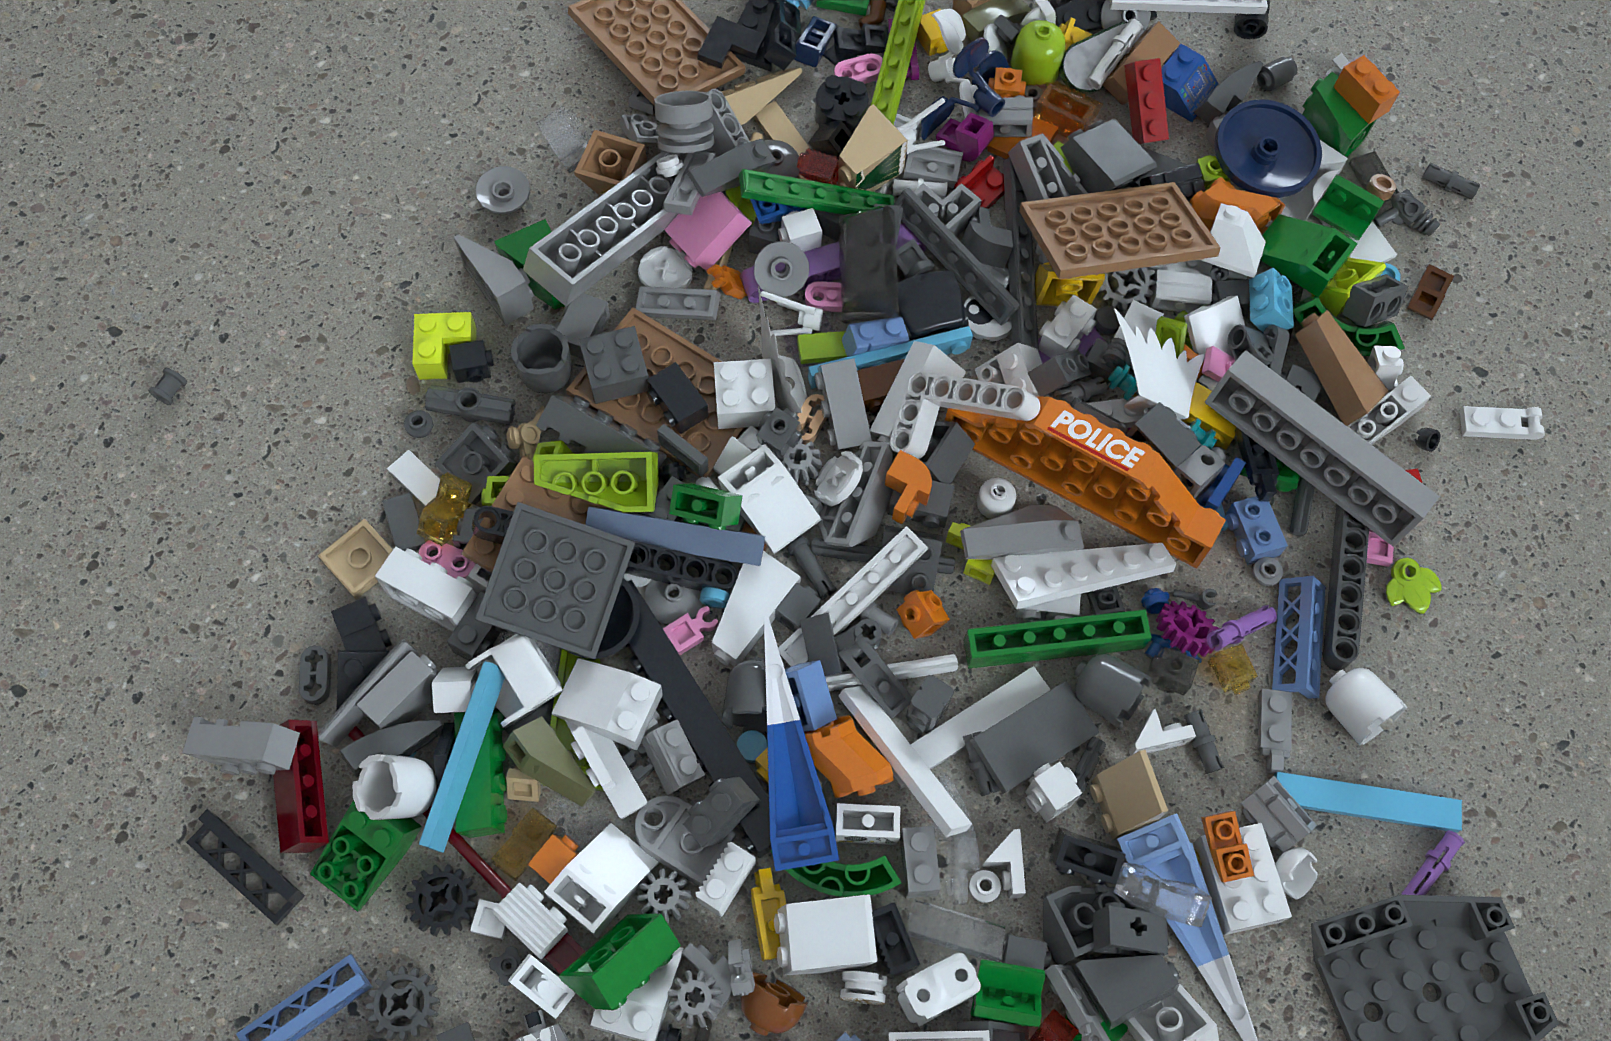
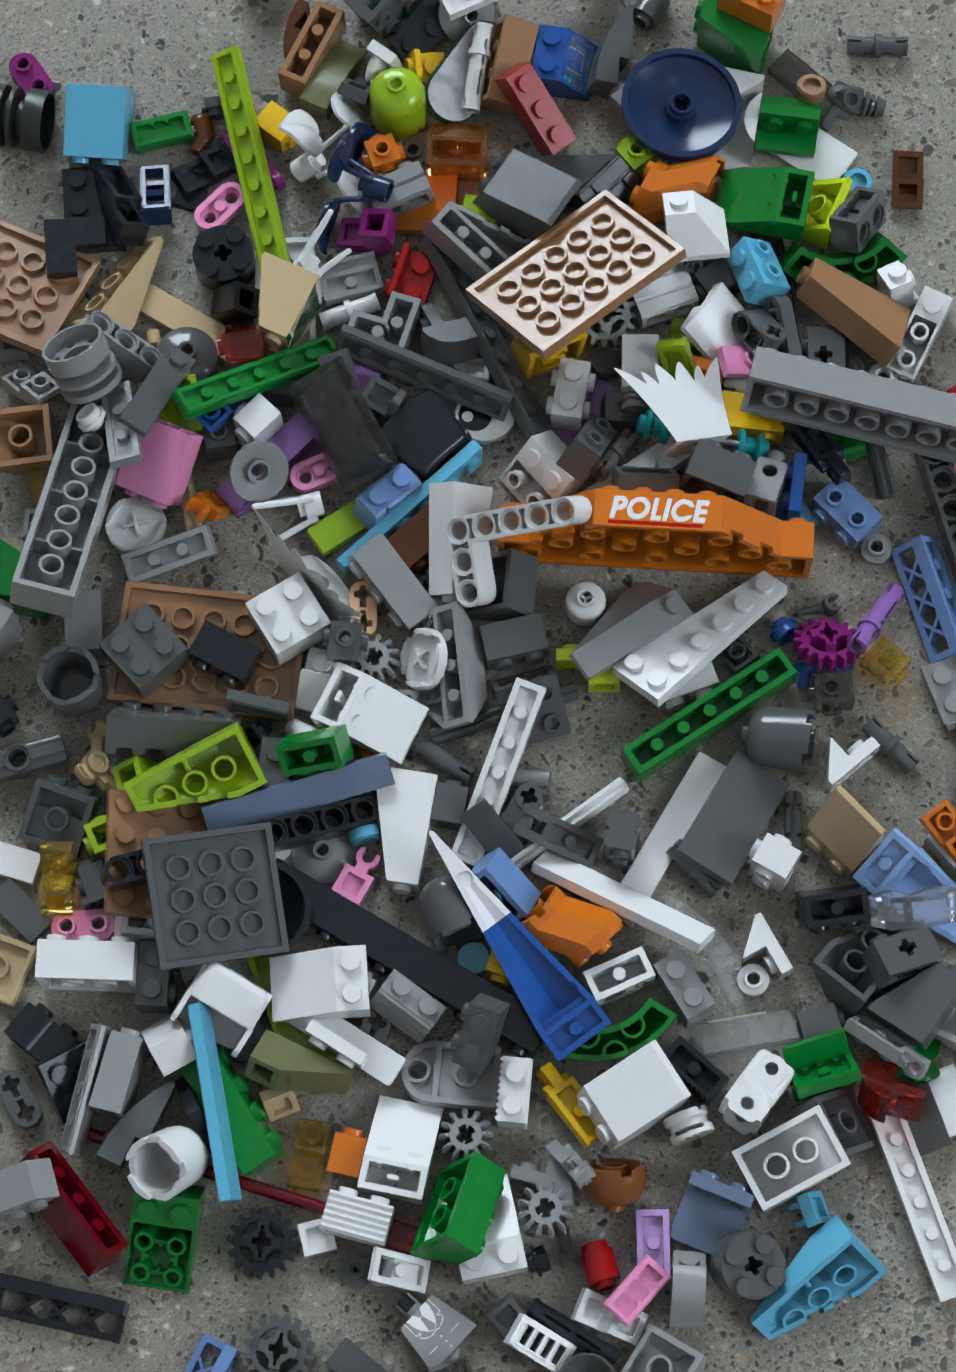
camera: 20 degrees left, 5 degrees up
orange brick [885,450,932,524] -> none
orange brick [896,590,950,639] -> none

